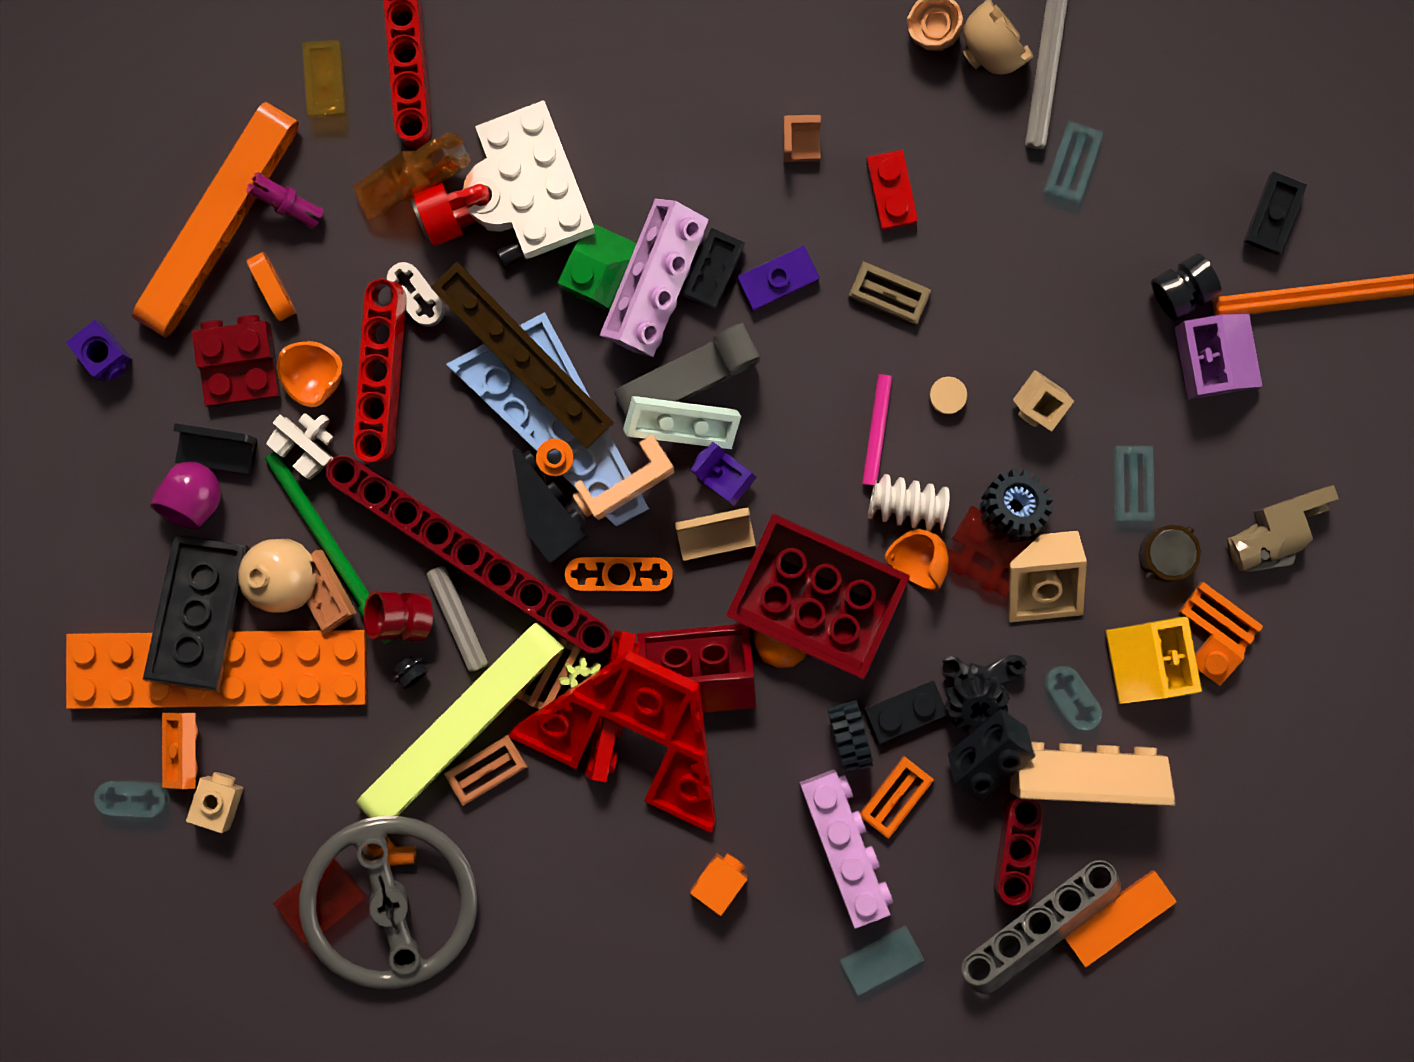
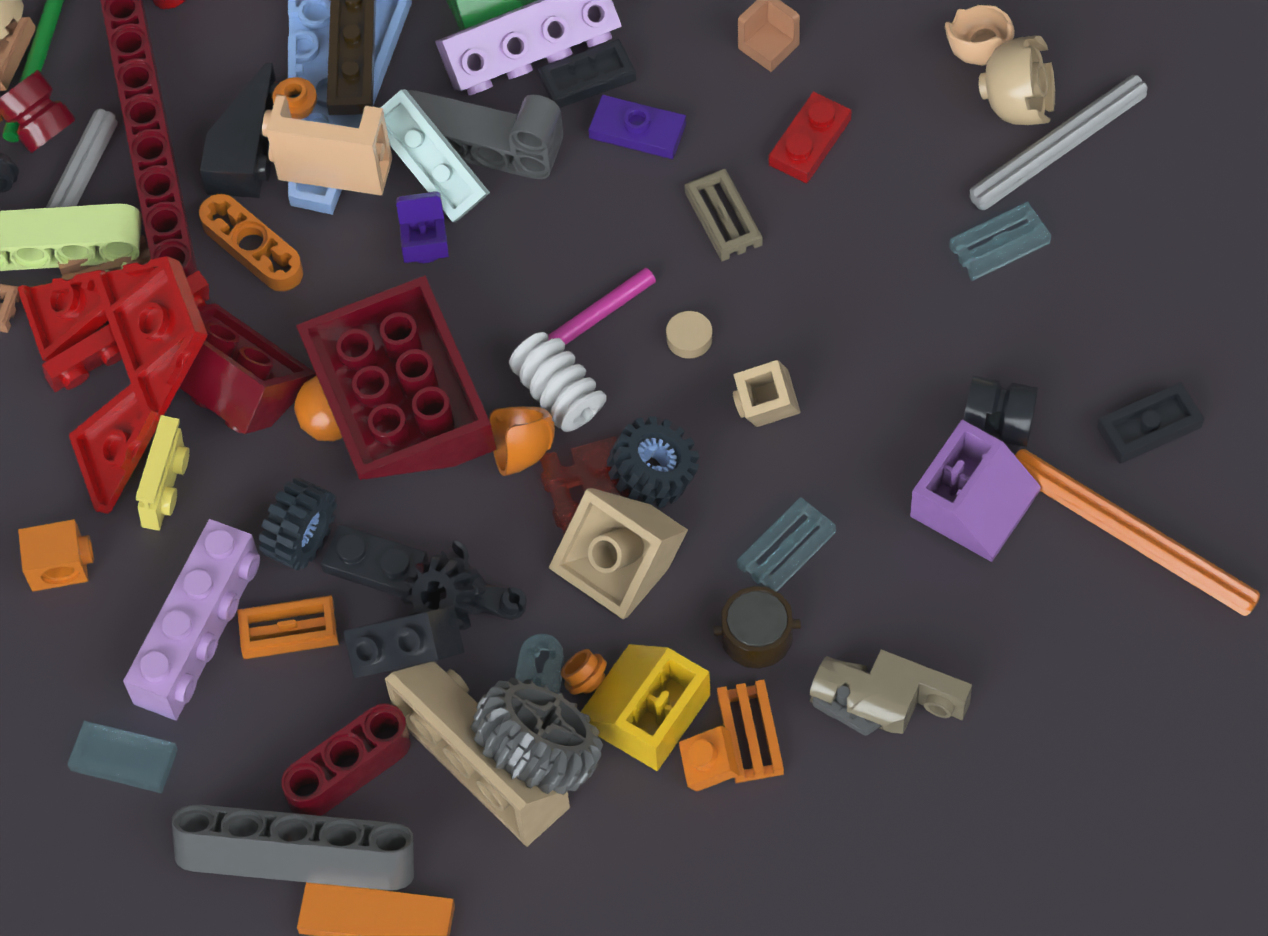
camera: 45 degrees right, 25 degrees down
tan panel [675,508,756,561] -> none
none -> light yellow plate [136,415,190,531]
none -> dark grey gear [471,678,603,795]
none -> orange plate [561,649,607,695]

